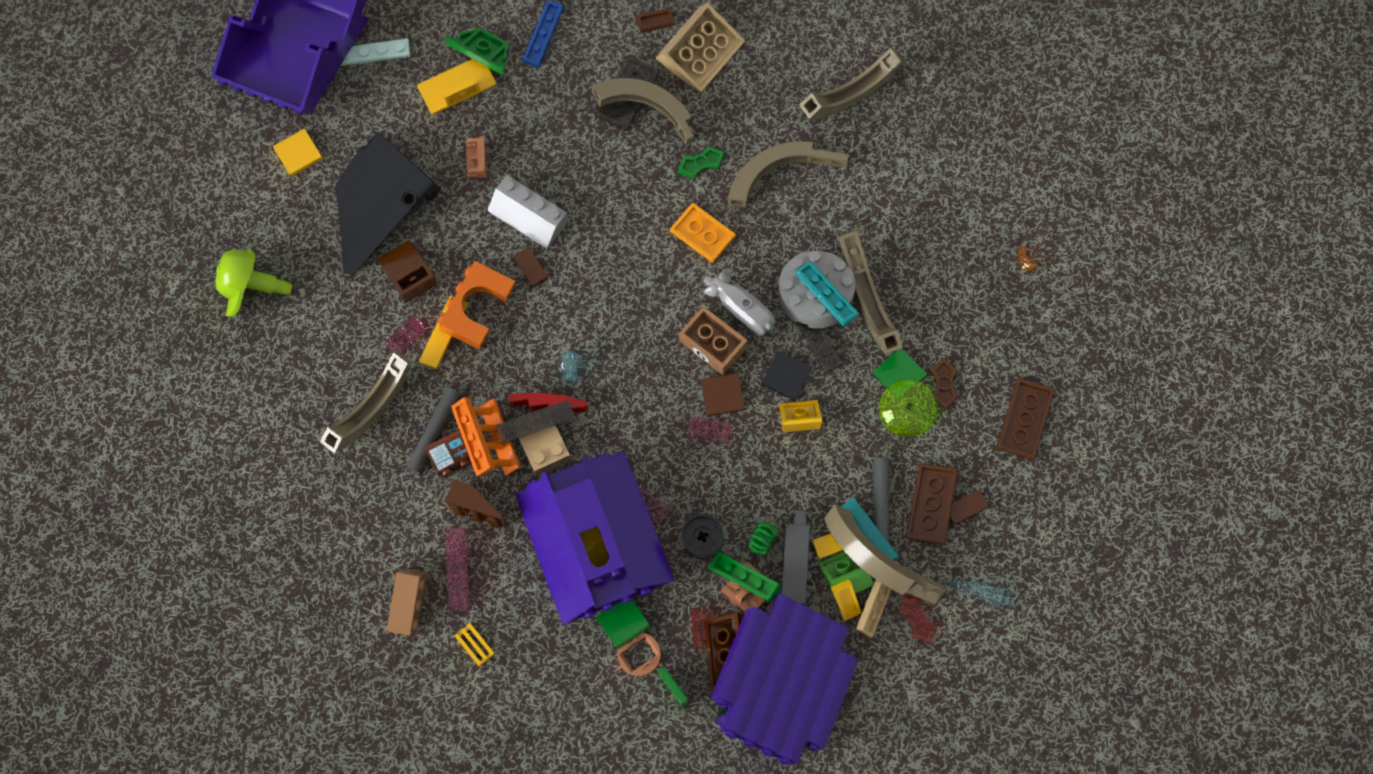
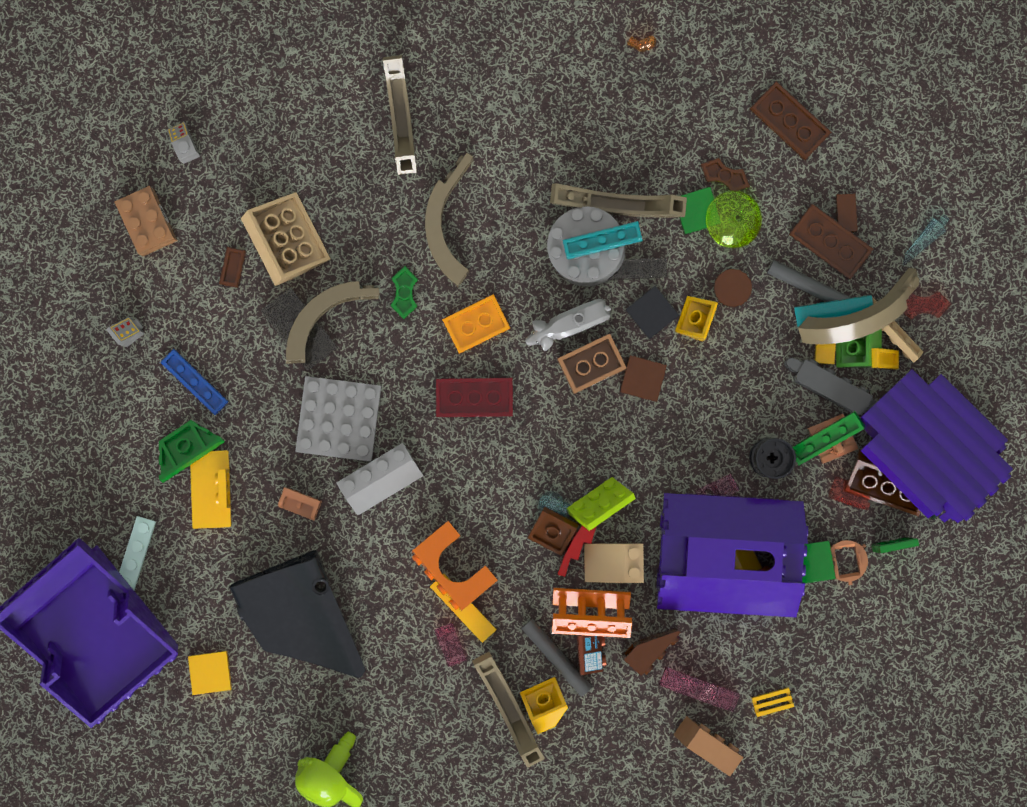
camera: 70 degrees left, 15 degrees up
reddish brown slope [377,240,437,303] -> none
clear smoke plate [496,400,576,444] -> none
reddish brown tile [513,247,548,288] -> none
clear pink slope [688,417,732,444] -> none
green gear [748,521,778,556] -> none
none -> light grey plate [295,376,382,462]
none -> dark red plate [436,378,513,417]
none -> yellow slope [520,677,568,734]
none -> reddish brown tile [528,507,579,556]
none -> lime plate [566,477,636,531]
none -> reddish brown tile [713,269,752,307]

